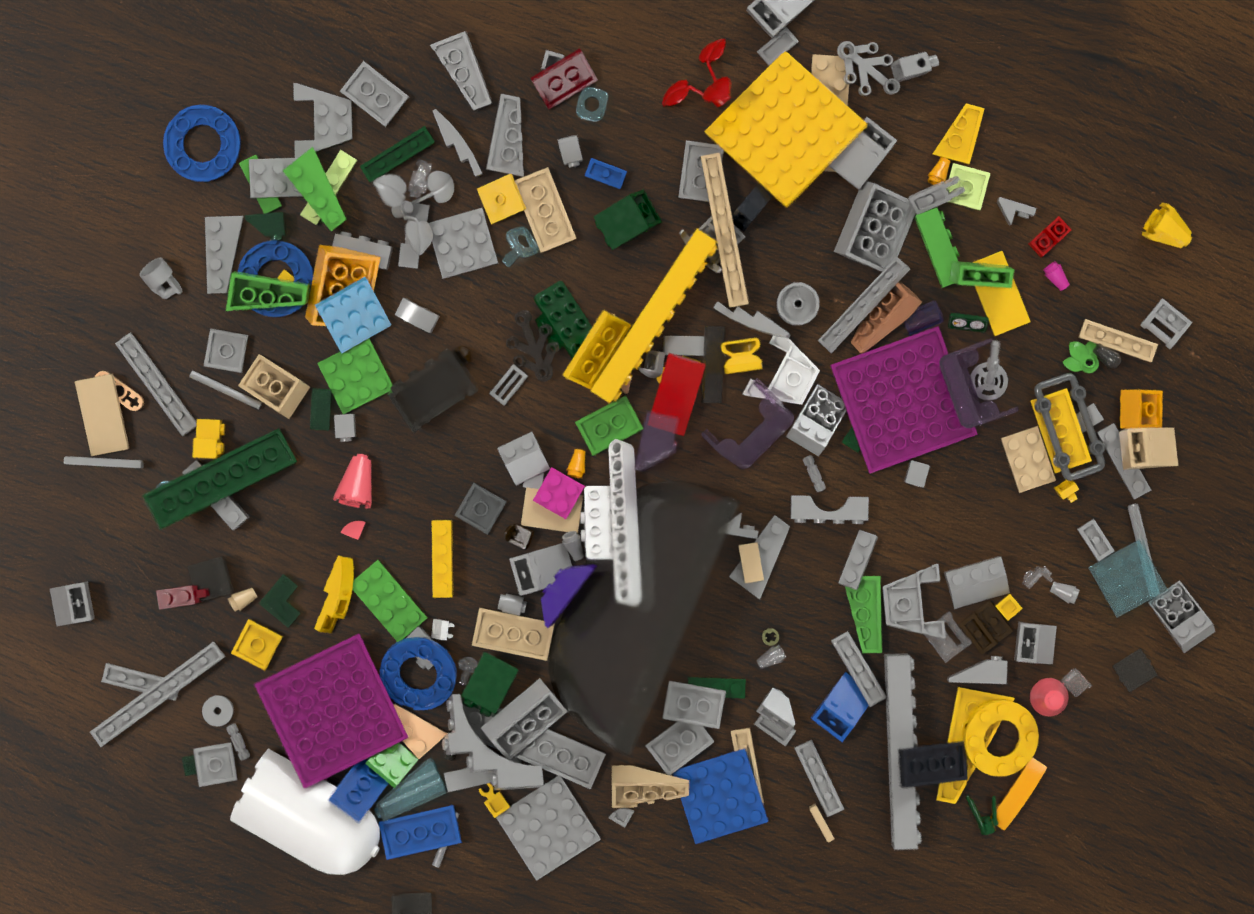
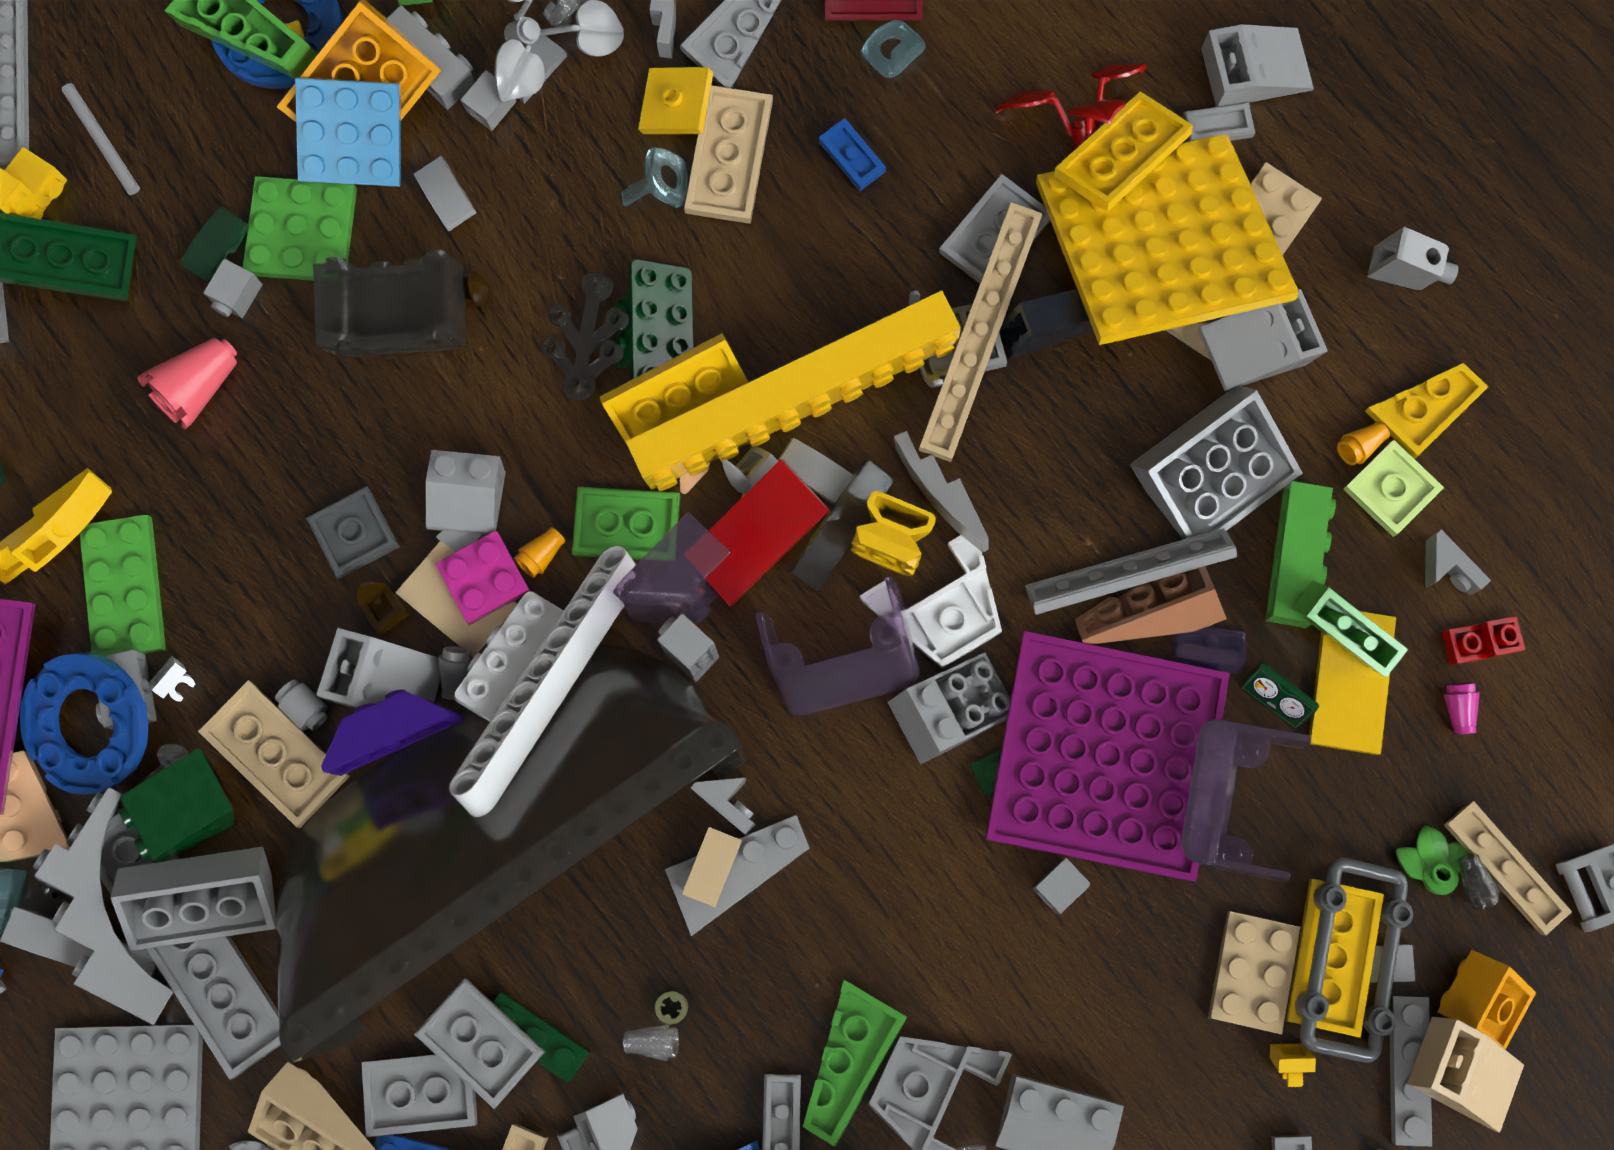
camera: 30 degrees right, 10 degrees down
light grey plate [204,328,249,373] -> none
tan slope [238,354,310,419] -> none
coral tile [341,521,366,540] -> none
light grey plate [428,208,498,279] -> none
yellow brick [432,520,453,598] -> none
yellow plate [479,783,510,818] -> none
light grey tile [489,364,528,406] -> none
light grey slope [558,135,583,168] -> none
dark green slope [594,189,662,250] -> none
light grey wheel [776,283,819,325] -> none
light grey arch [790,495,869,524] -> none
light grey axle [803,455,826,492] -> none
light grey plant [837,41,900,96] -> none
light grey plate [839,530,878,590] -> none
light grey hinge [909,176,965,215] -> none
light grey dish [969,341,1008,400] -> none
none -> light grey brick [657,614,719,682]
none -> yellow plate [1054,91,1193,212]

